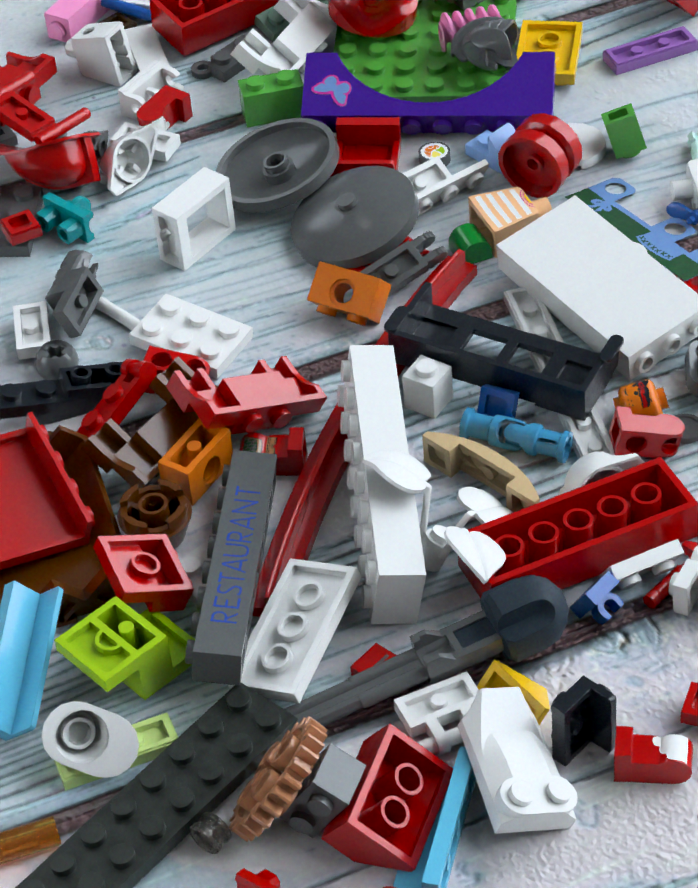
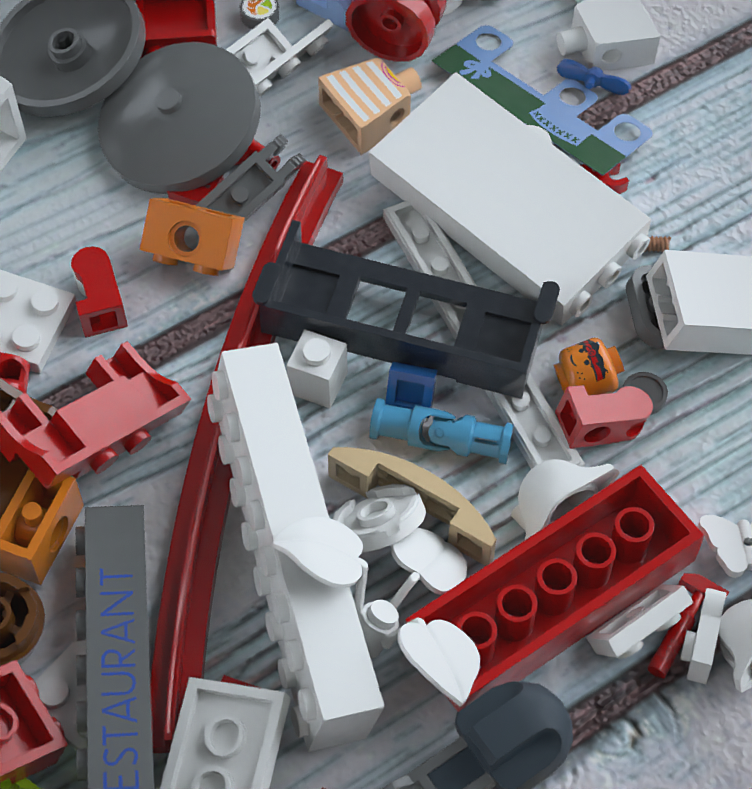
camera: 15 degrees left, 15 degrees up
red leg [239,427,308,476] -> none
green brick [448,223,493,264] -> none
tile [569,571,624,625] -> none
none -> red leg [71,246,128,338]
none -> white tile [332,484,426,553]

